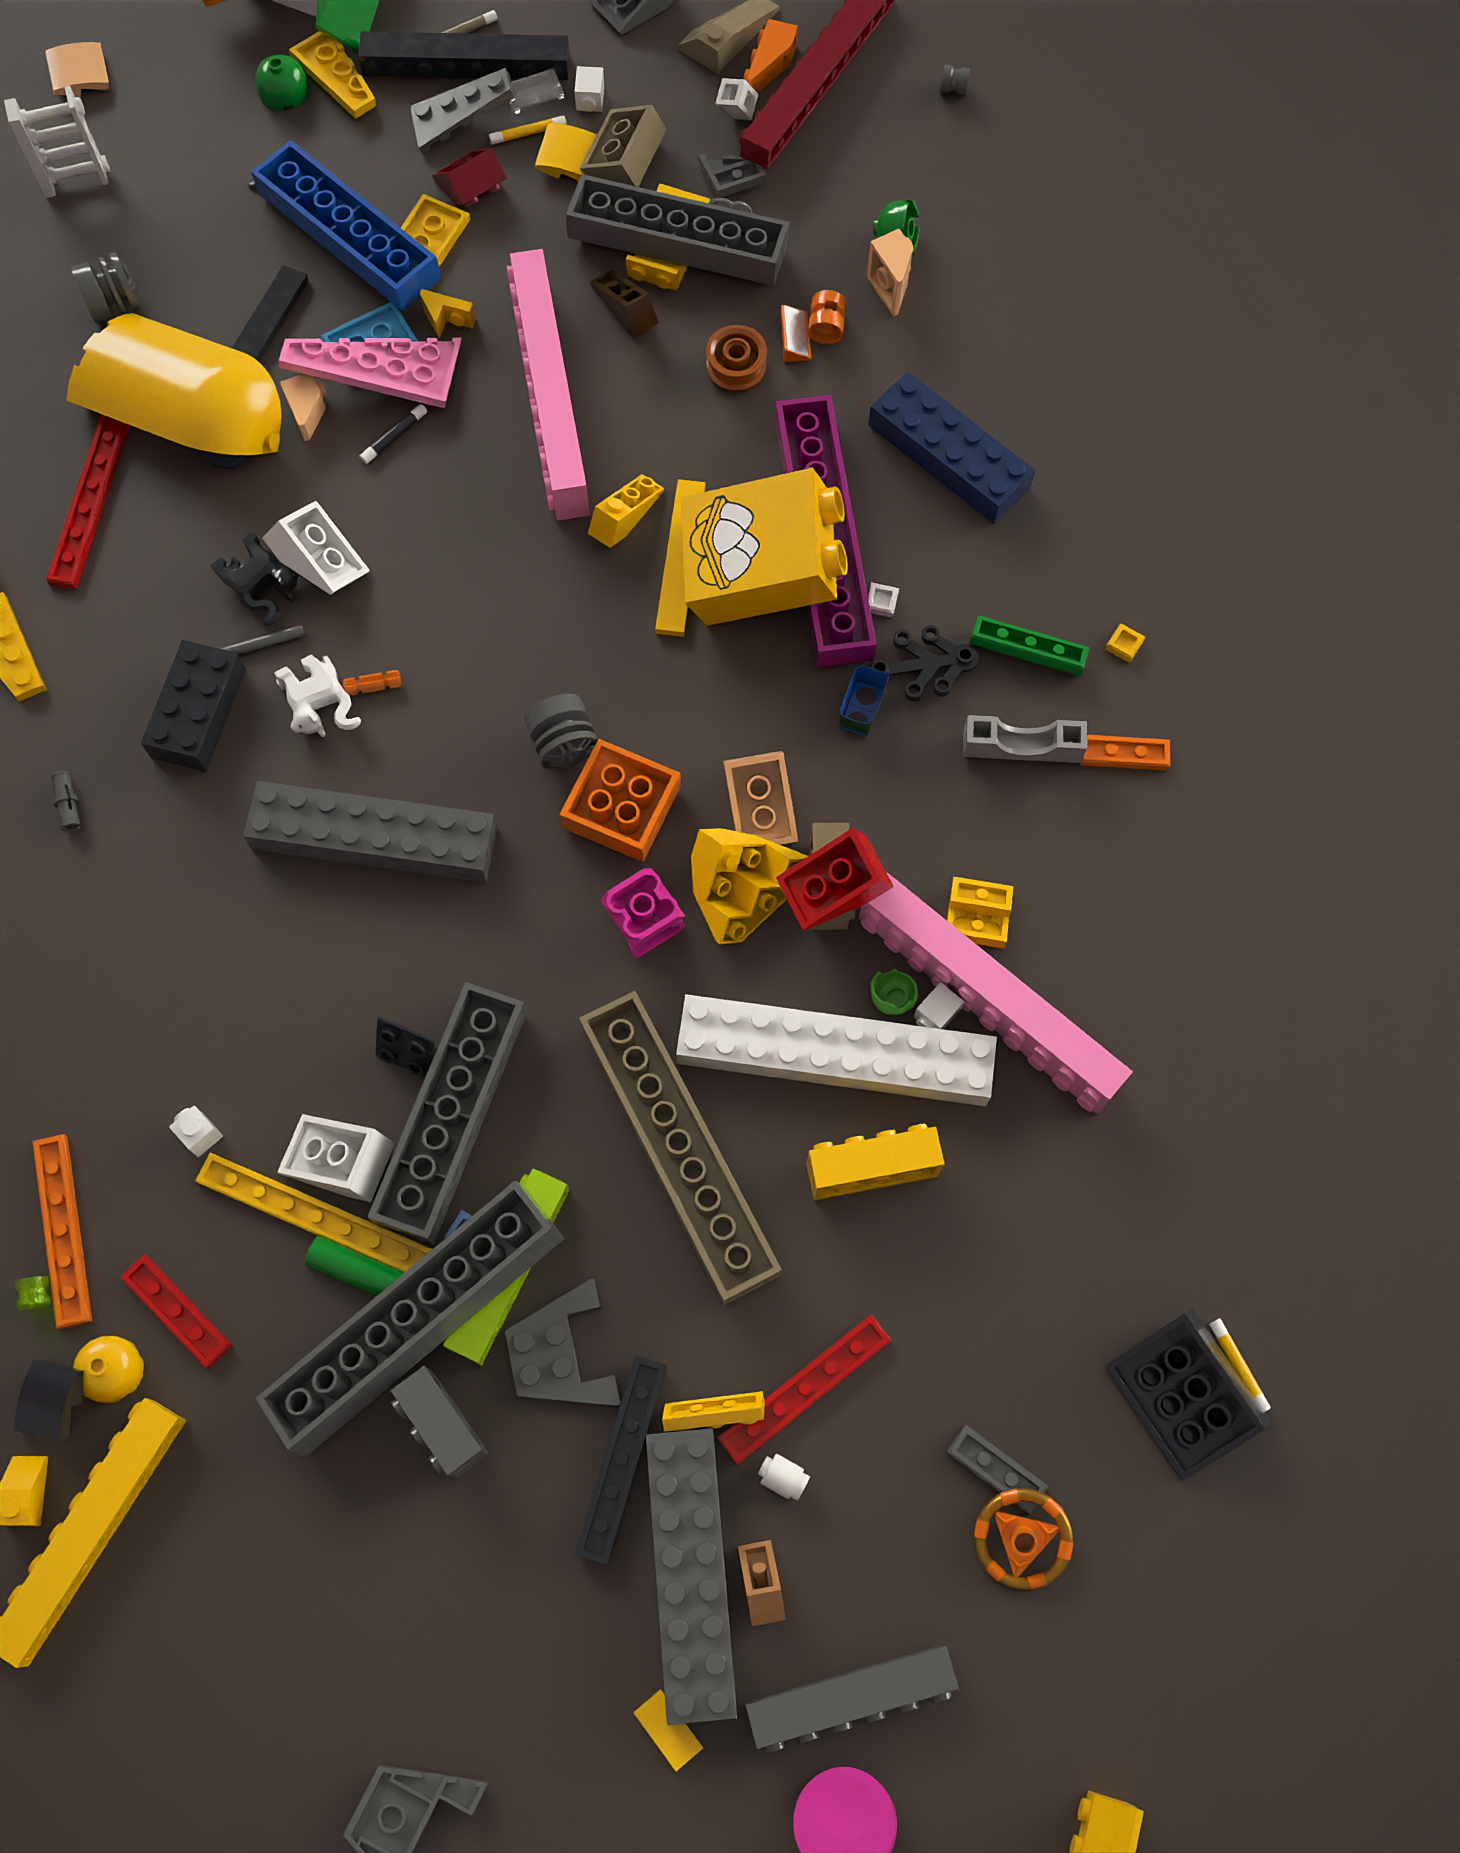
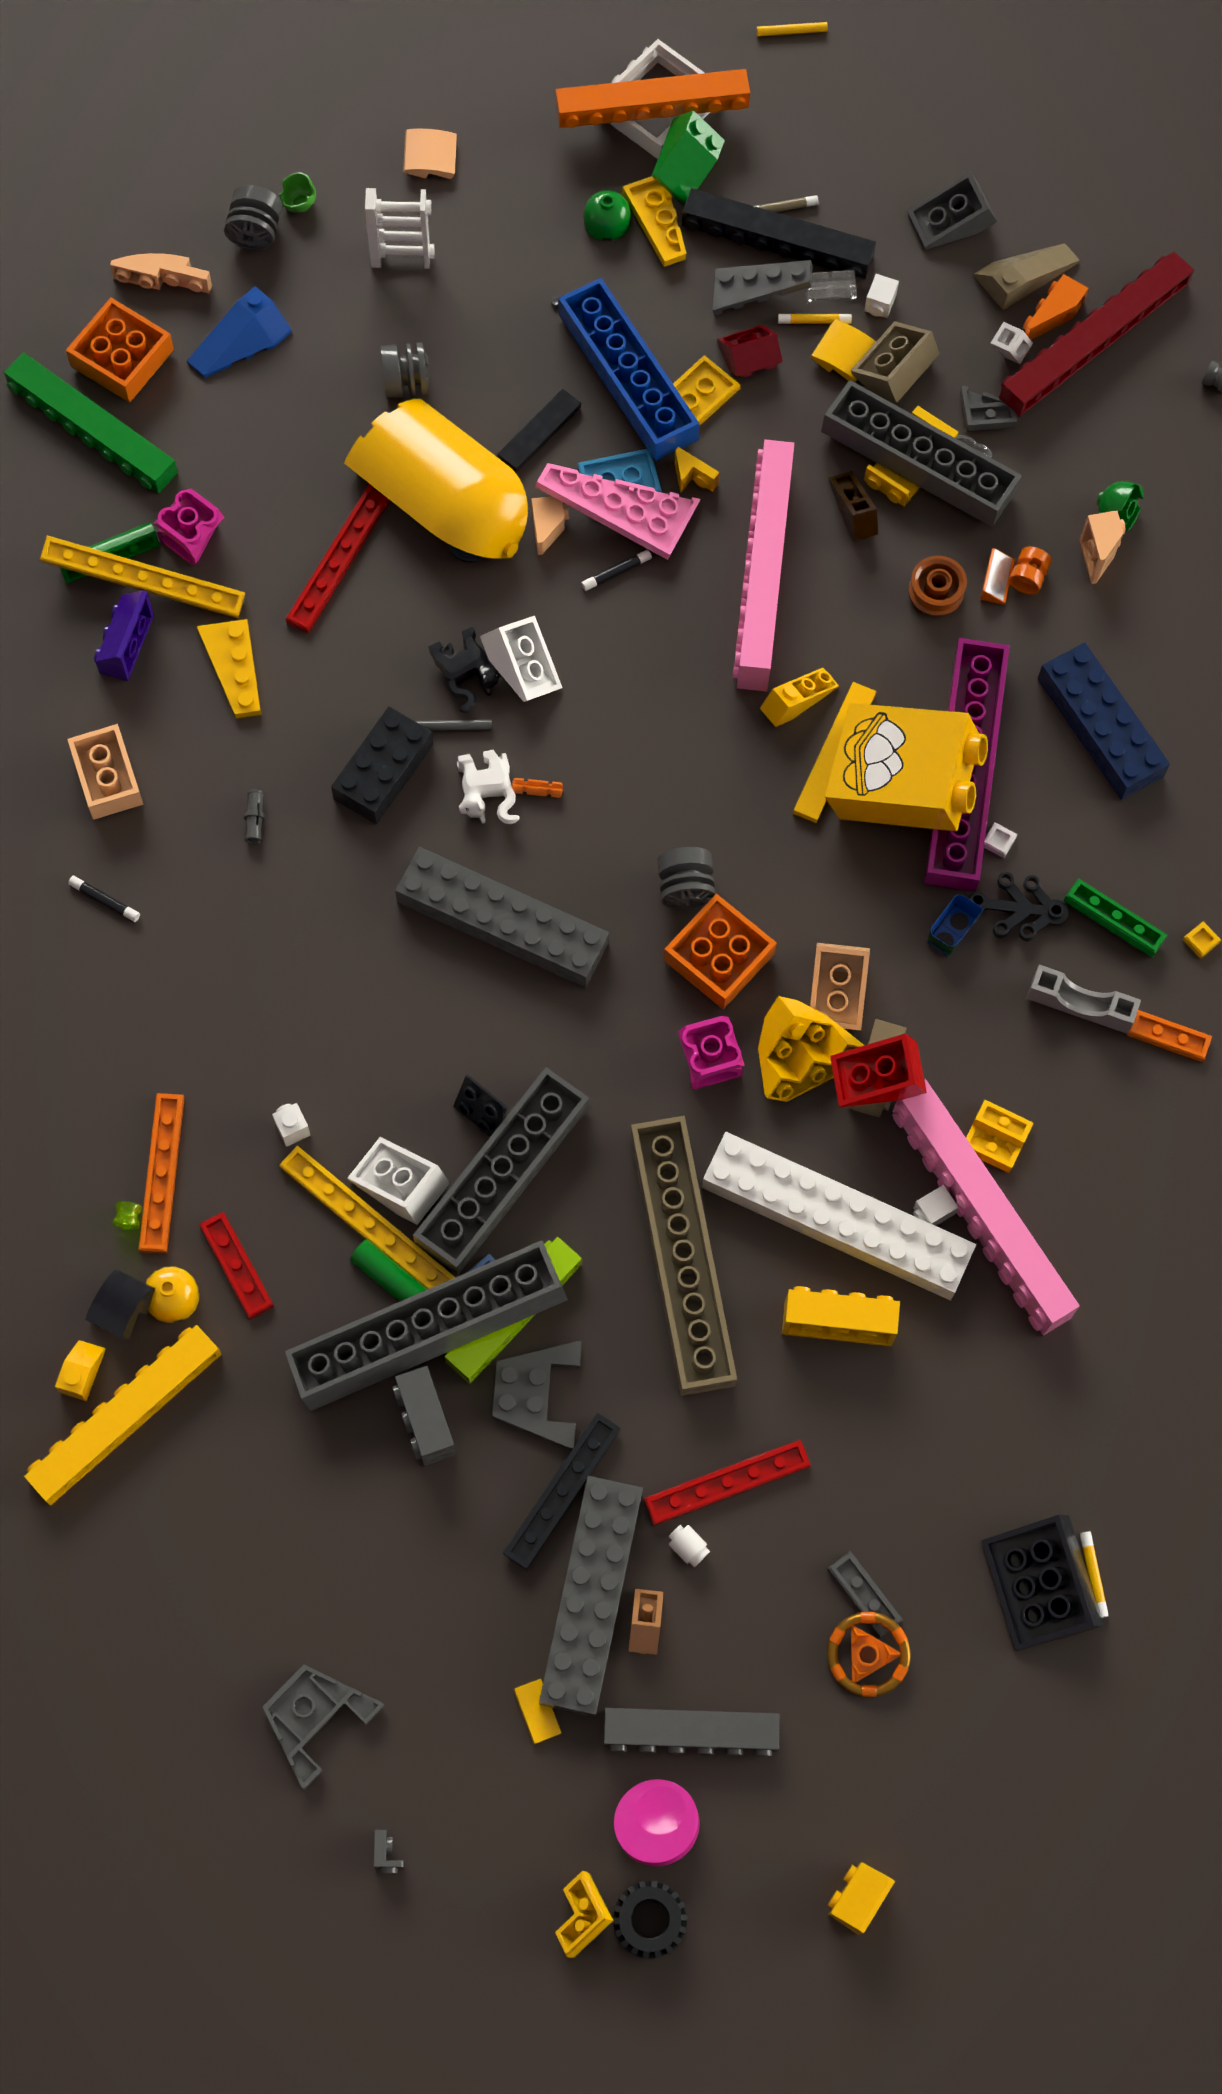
camera: 15 degrees right, 0 degrees up
yellow plate [662,1391,765,1432] -> none
bright green hair [871,969,918,1015] -> none

